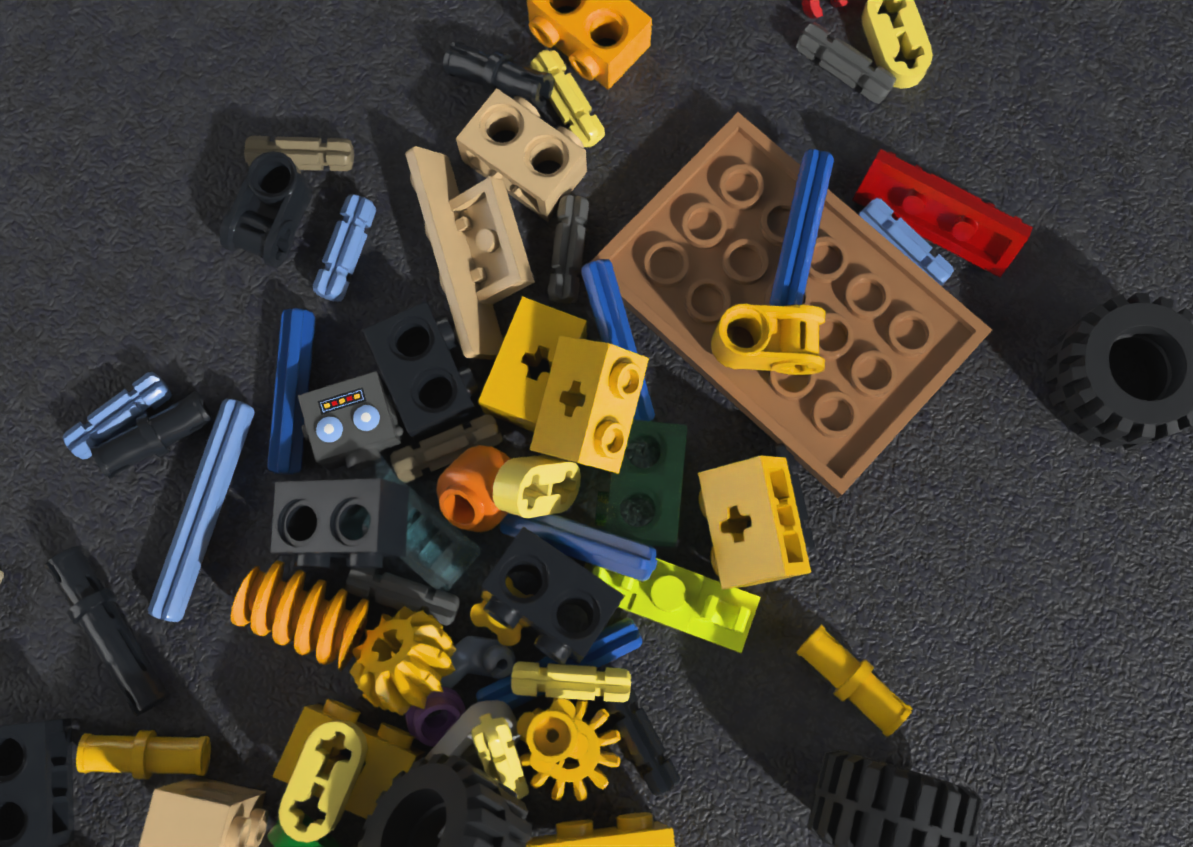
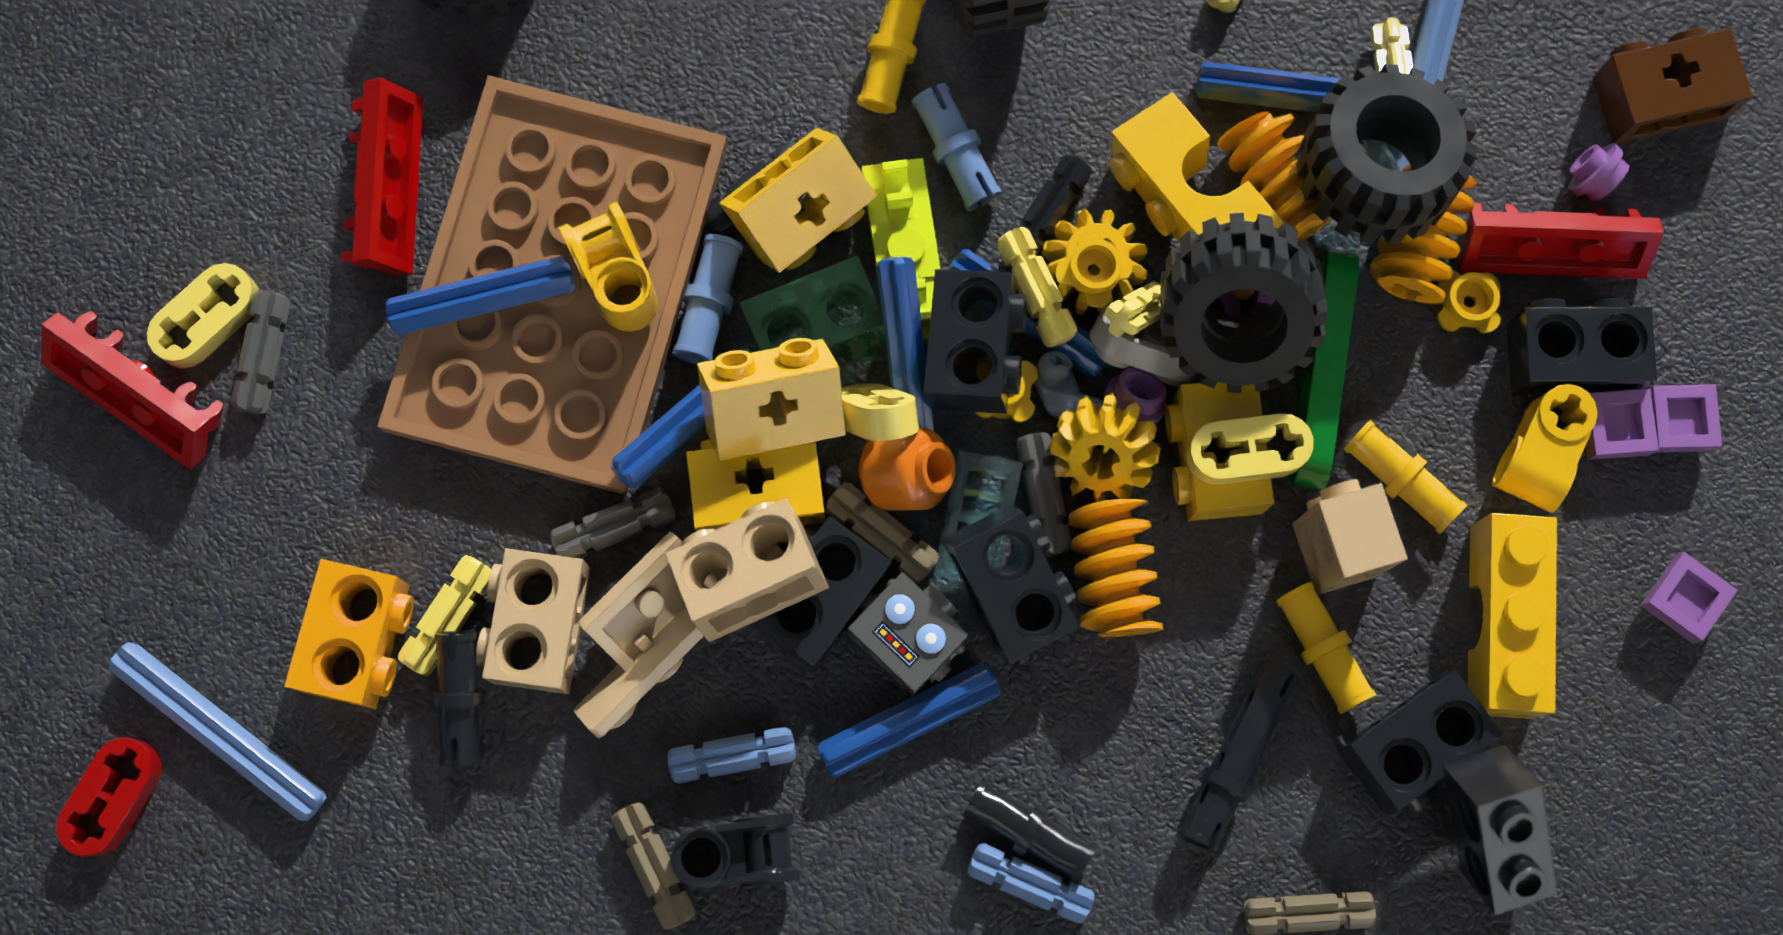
camera: 125 degrees left, 0 degrees up
medium blue axle [148,399,255,622] -> none
medium blue axle [858,198,954,285] -> none
none -> tan brick [665,498,829,642]
none -> medium blue pin [672,234,743,365]
none -> medium blue pin [911,83,1002,211]

